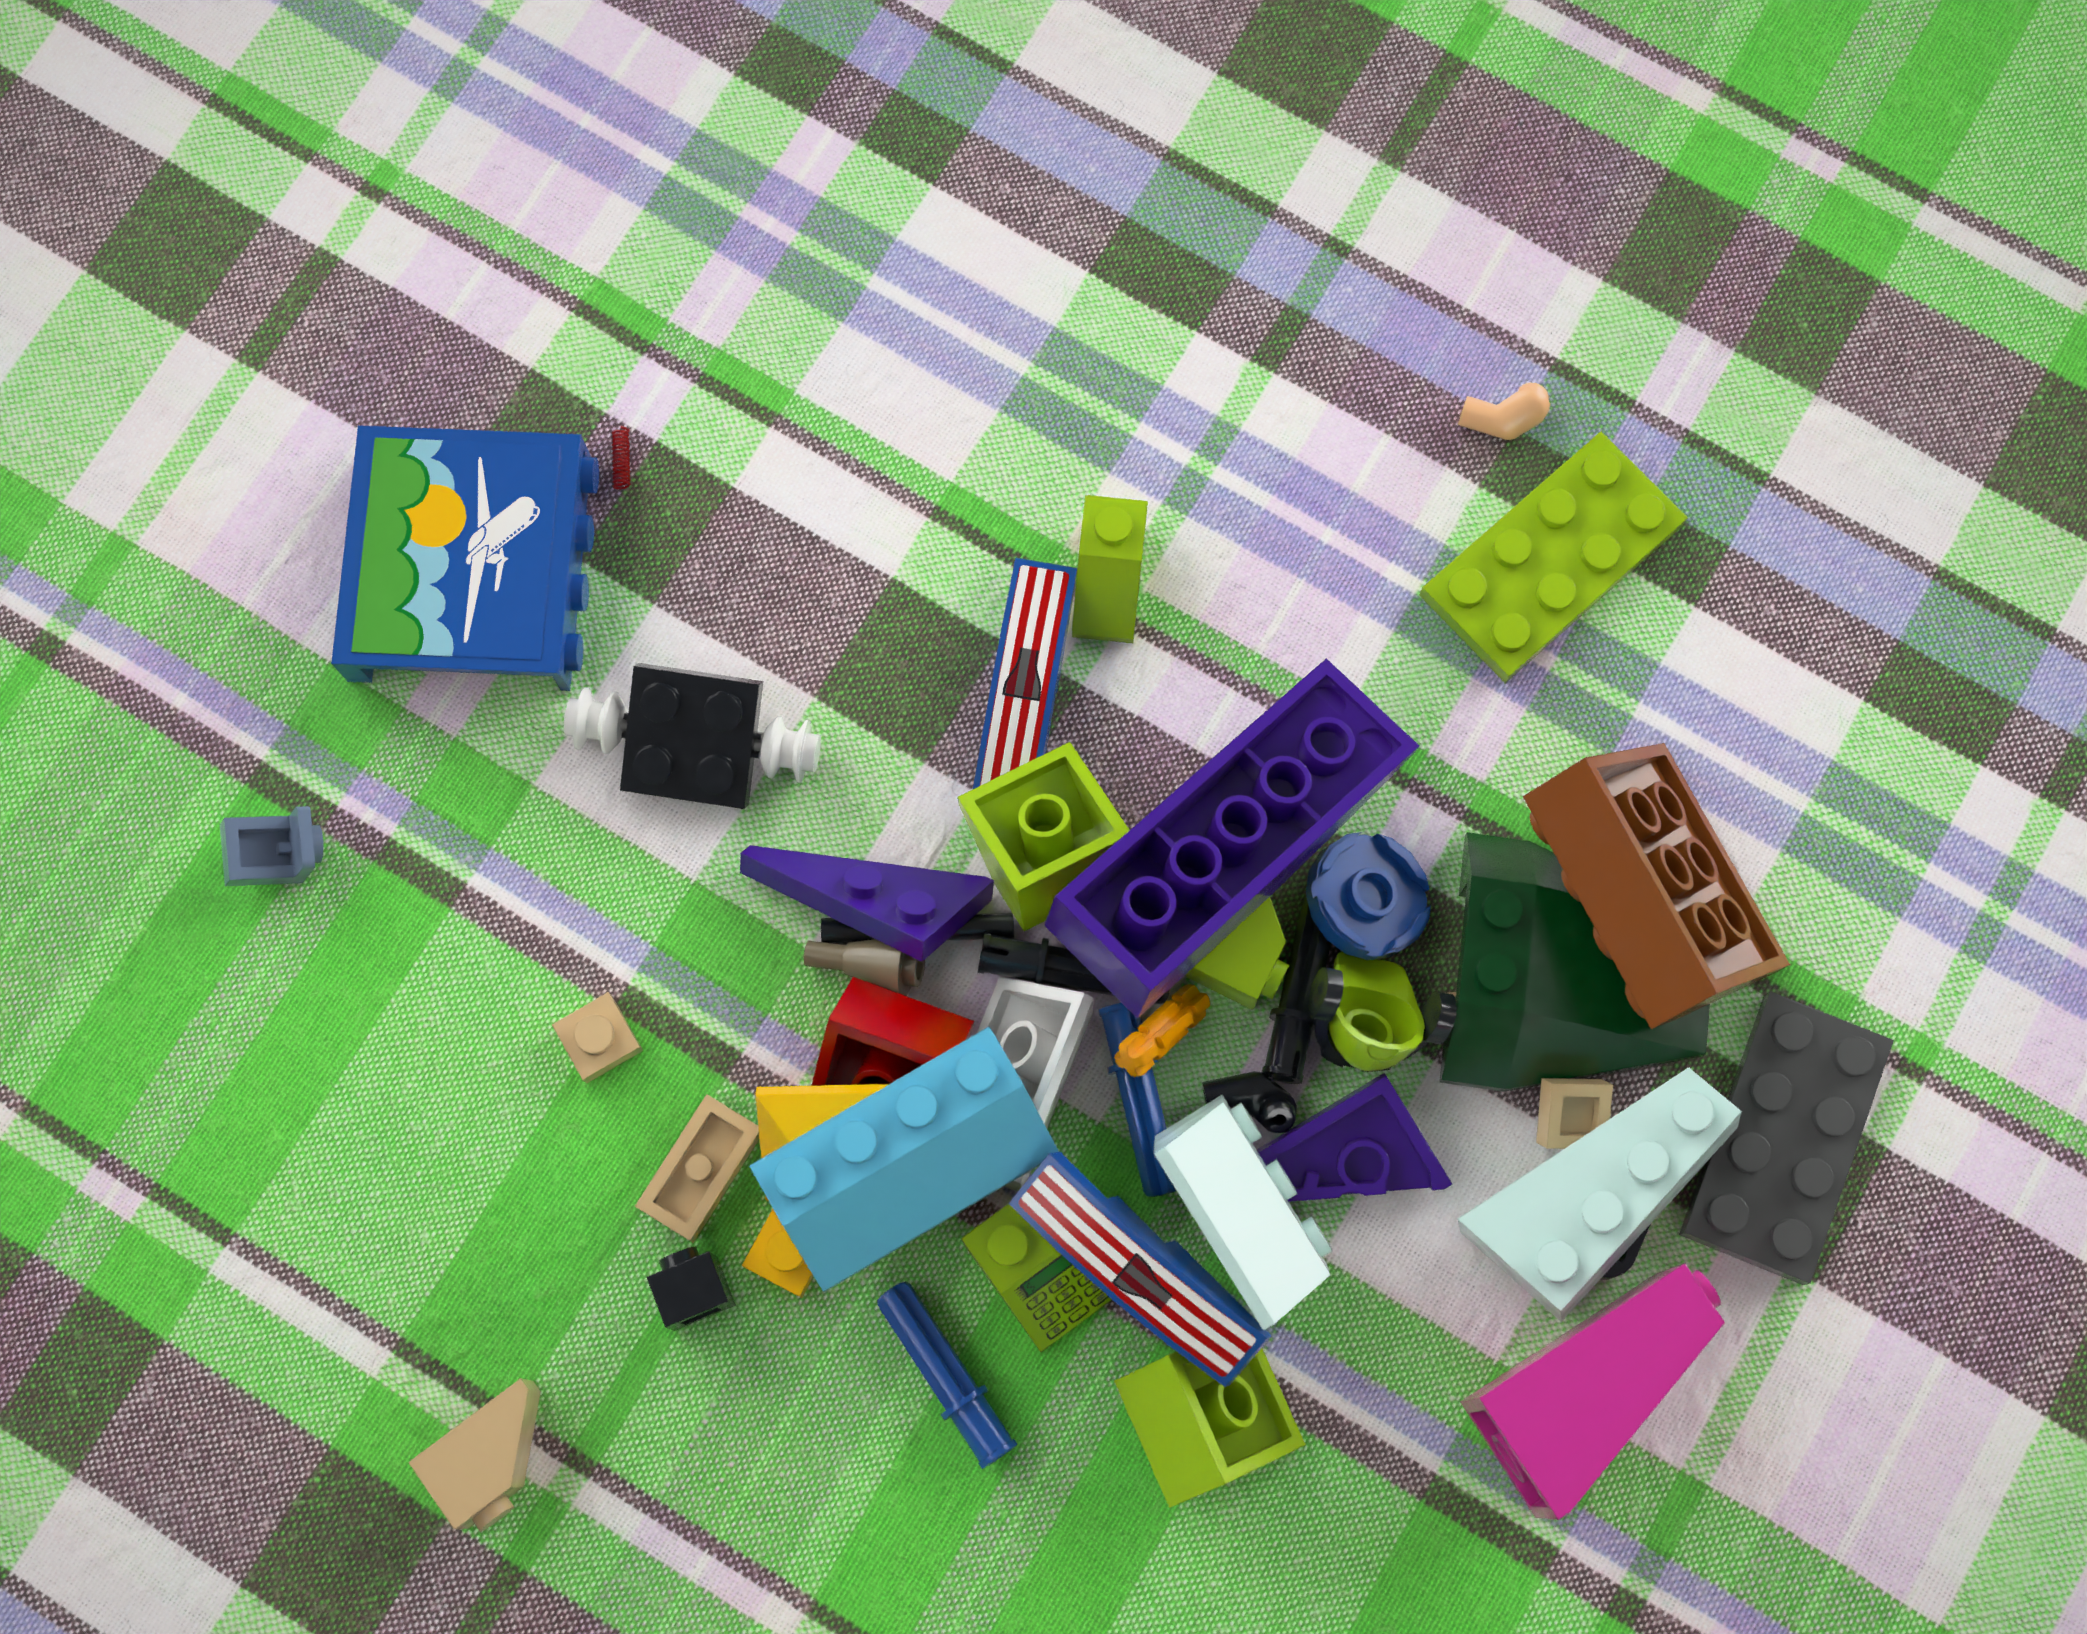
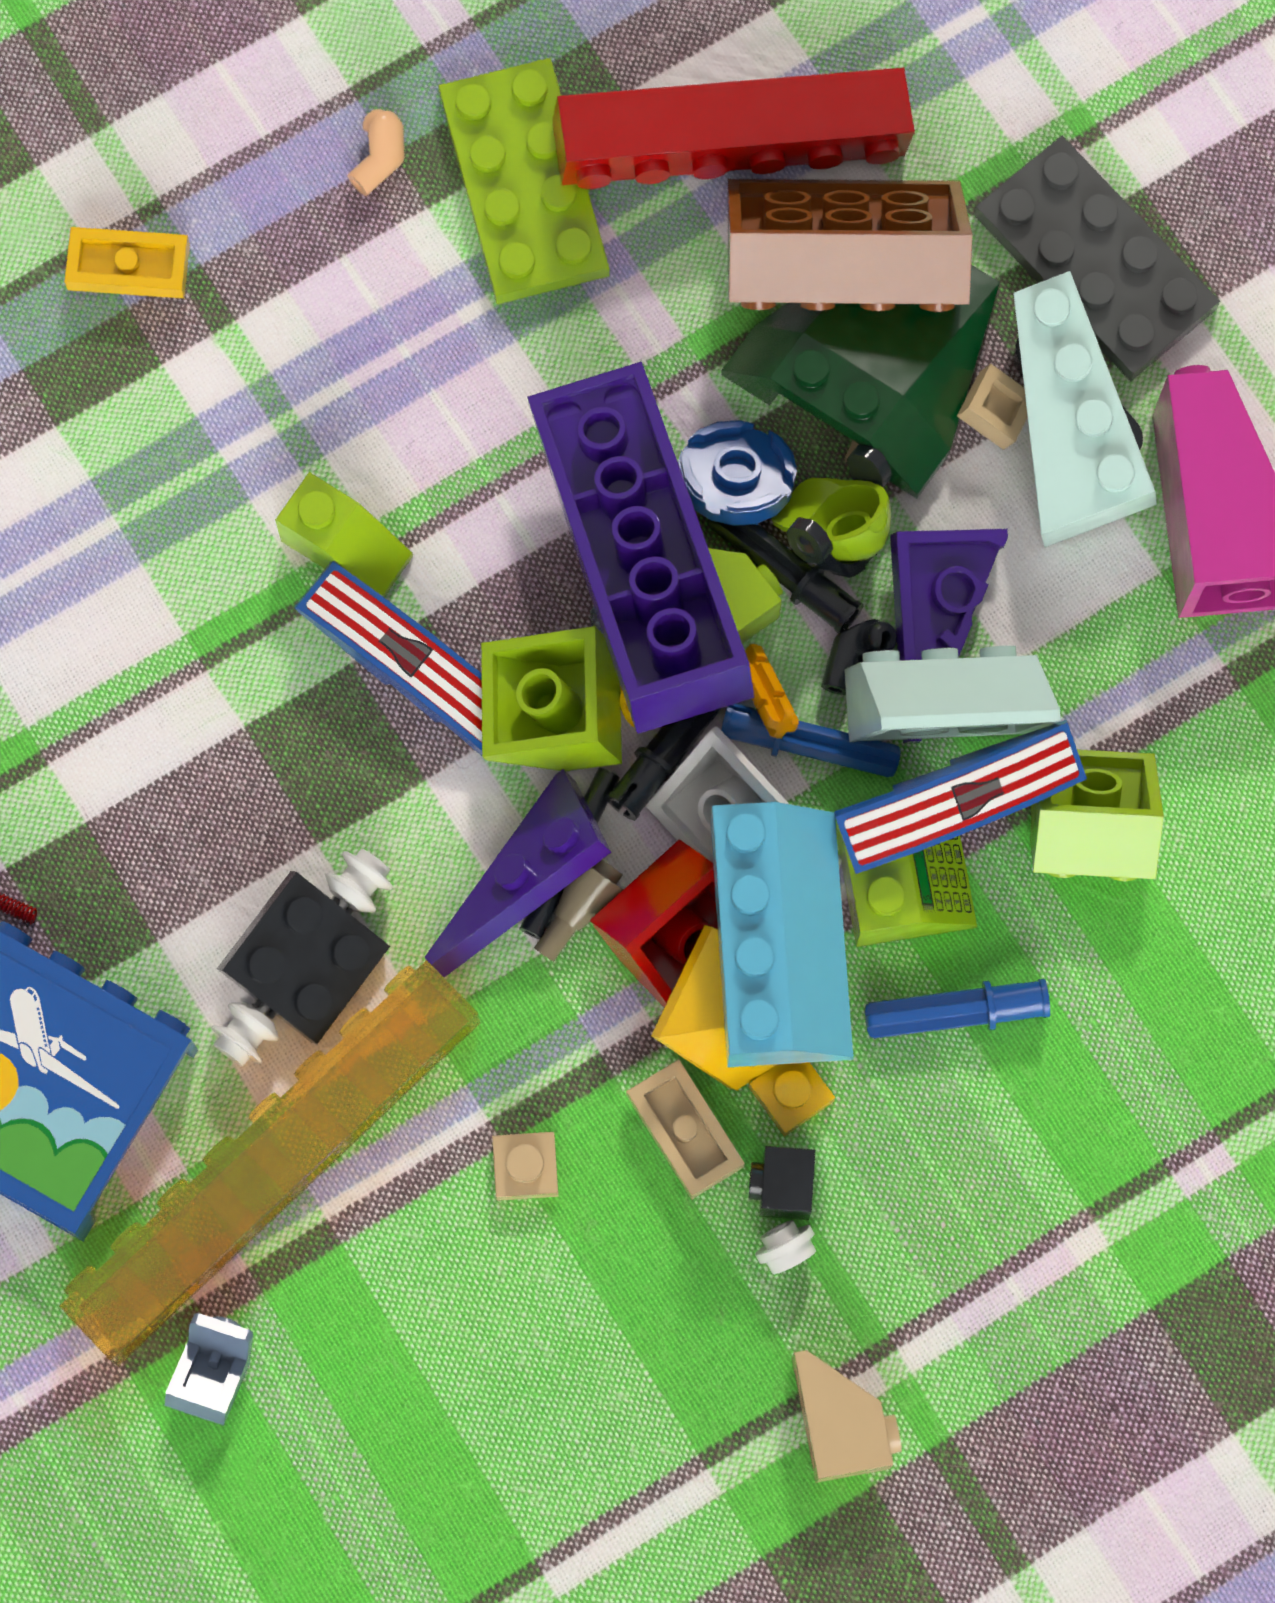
camera: 65 degrees left, 0 degrees up
none -> clear yellow brick [59,960,480,1367]
none -> yellow plate [64,227,190,299]
none -> red brick [552,67,915,189]
none -> white plate [755,1220,816,1274]

